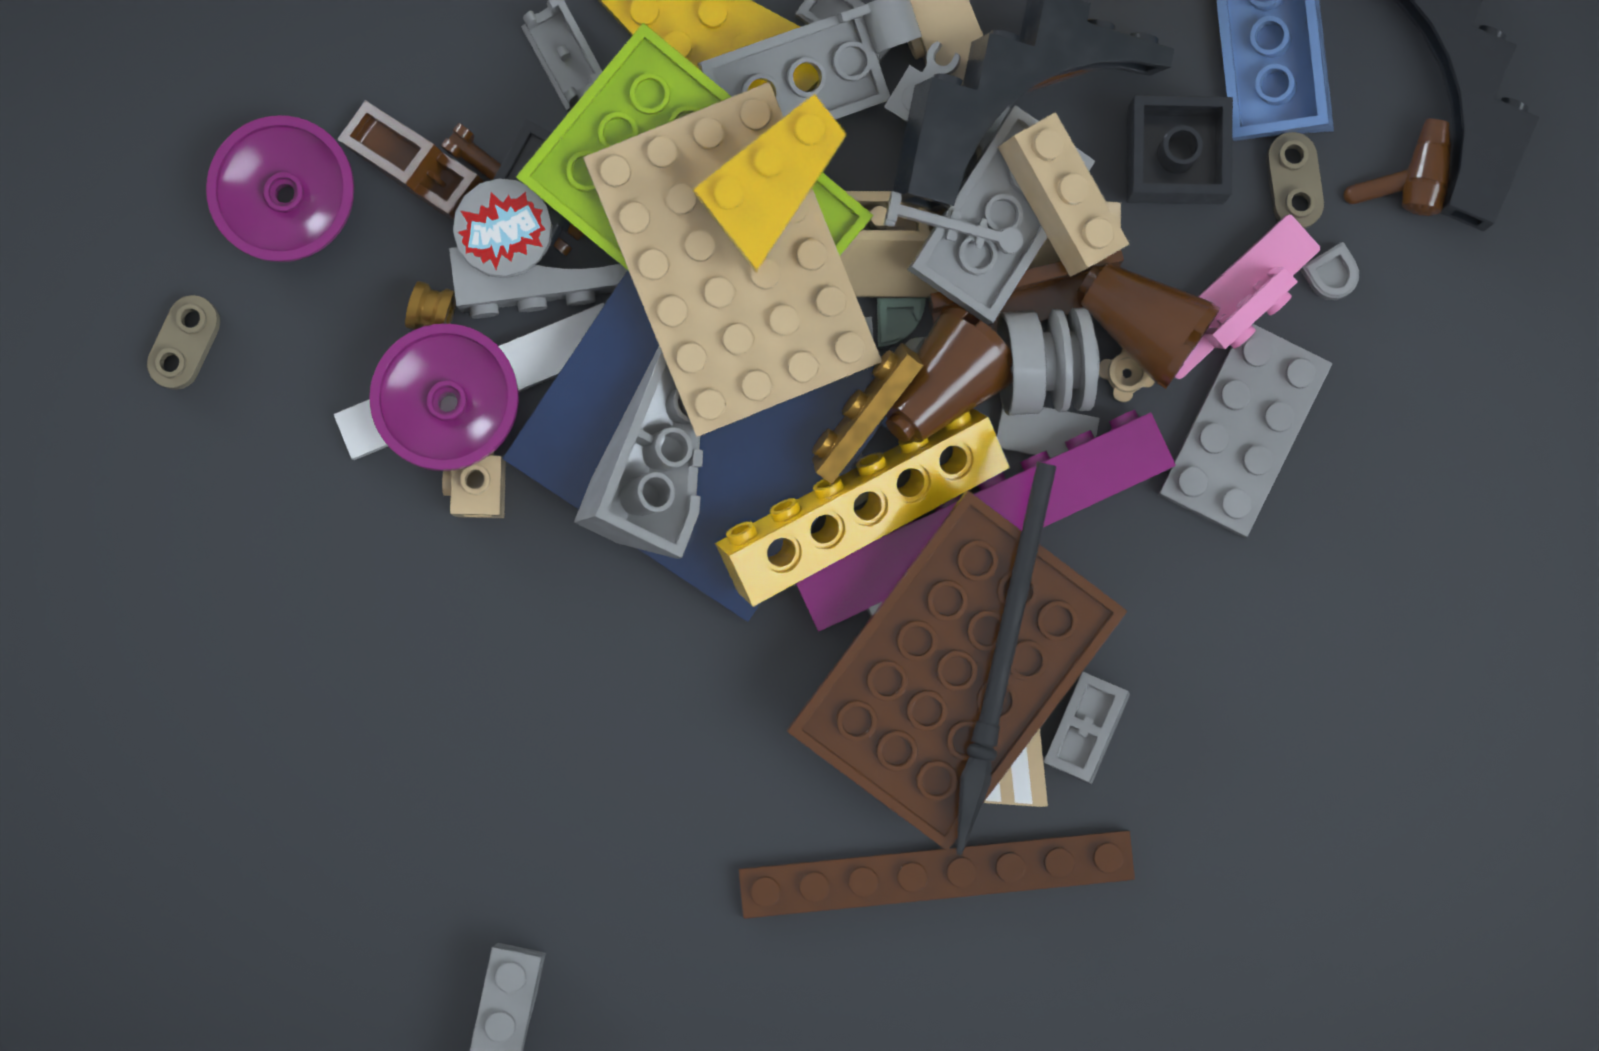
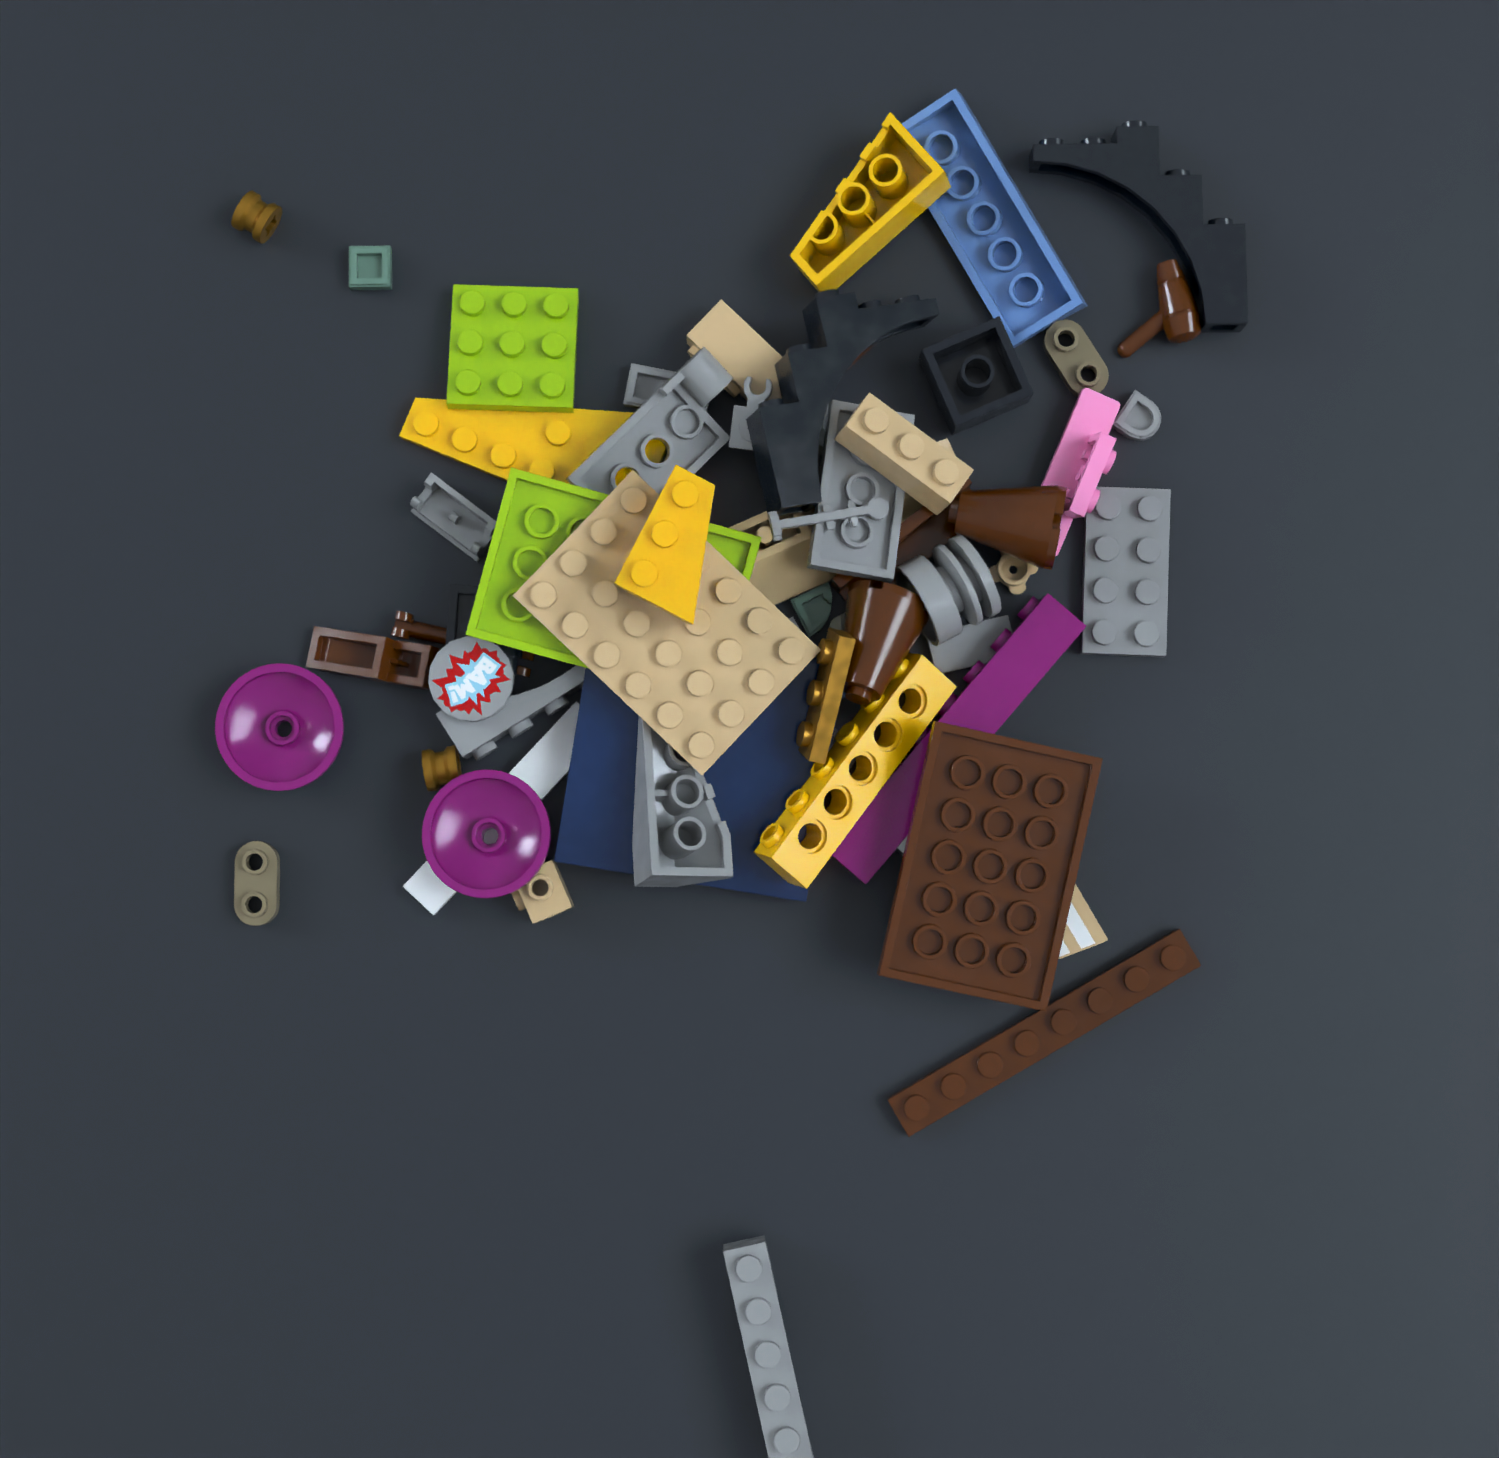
camera: 25 degrees left, 0 degrees up
black piece [956,462,1057,856] -> none
light grey hinge [1044,672,1130,784] -> none

